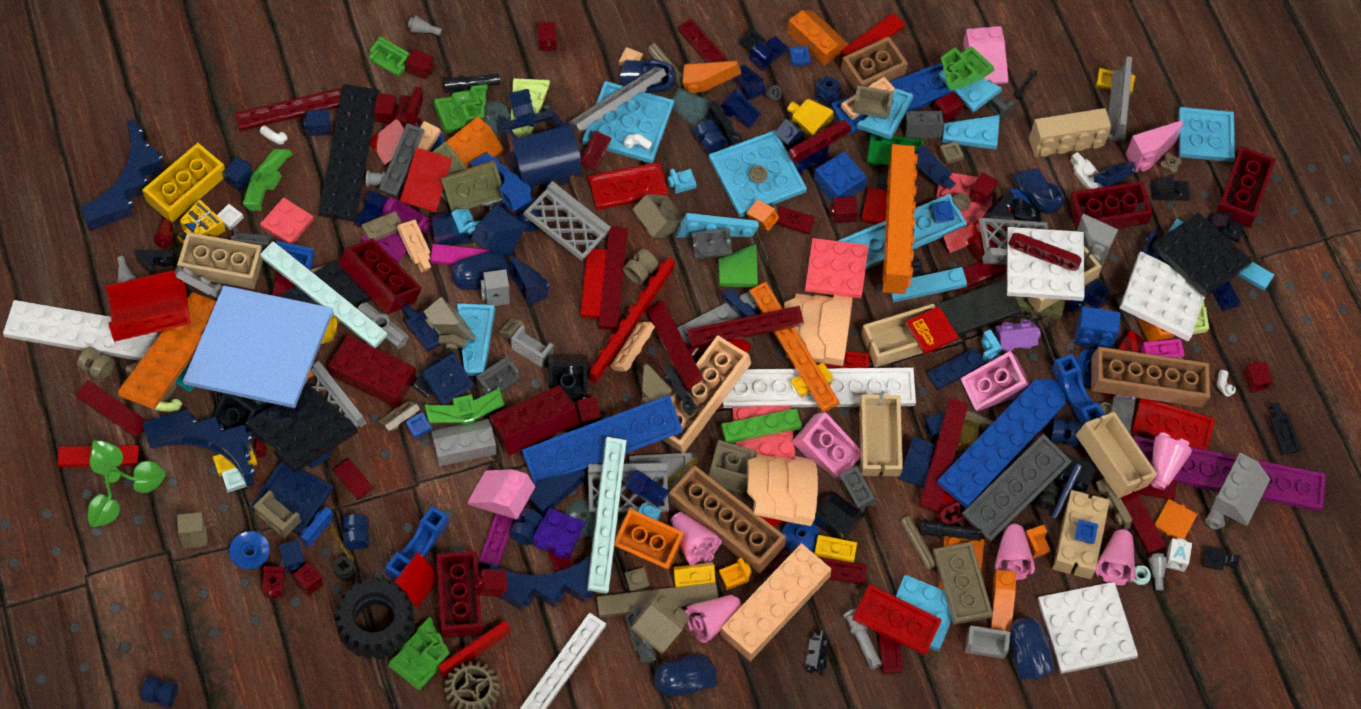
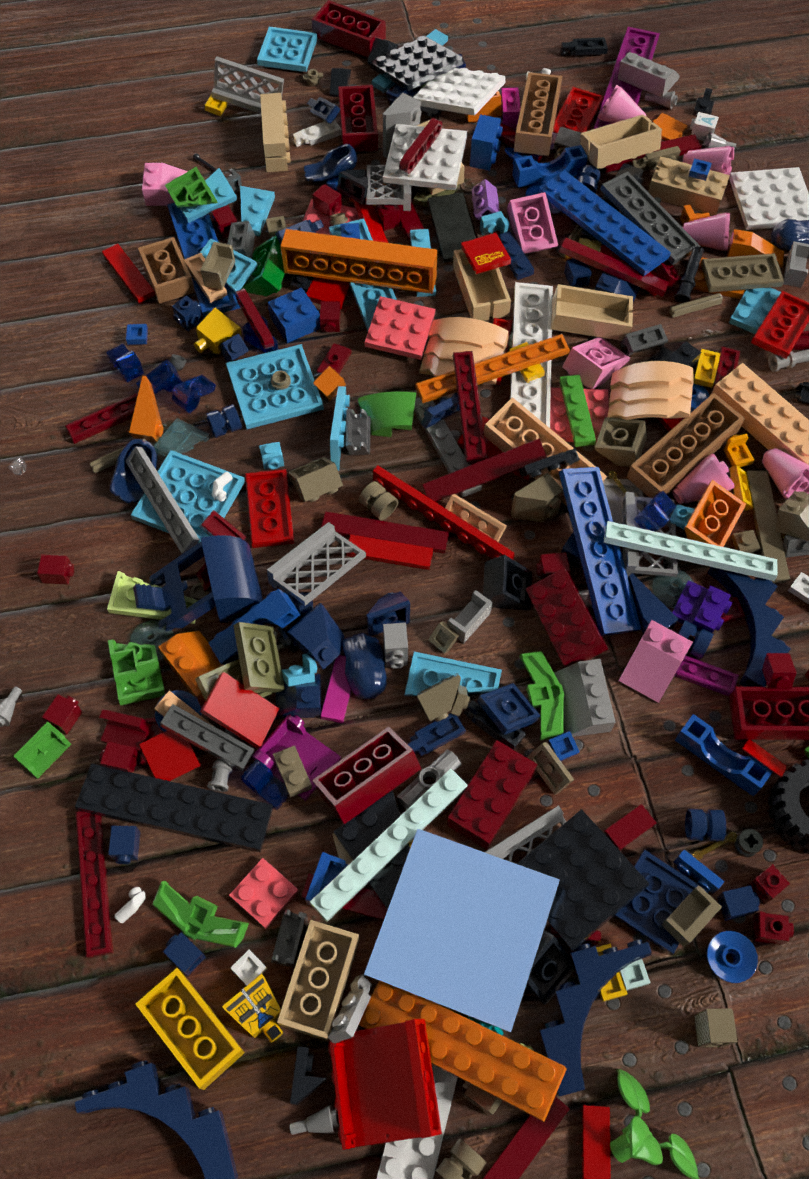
camera: 80 degrees left, 0 degrees up
dark red cone [154,219,173,248] -> none
light nougat hinge [397,220,431,273] -> none
black pin [443,74,500,93] -> none
dark grey hinge [476,356,521,395] -> none
light nougat plate [619,47,643,66] -> none
black hinge [707,100,742,146] -> none
black plate [740,29,765,54] -> none
orange slope [787,10,849,66] -> none
dark blue bar [1051,463,1083,519] -> none
bright pink slope [1125,121,1184,172] -> none
dark red brick [1243,361,1273,393] -> none

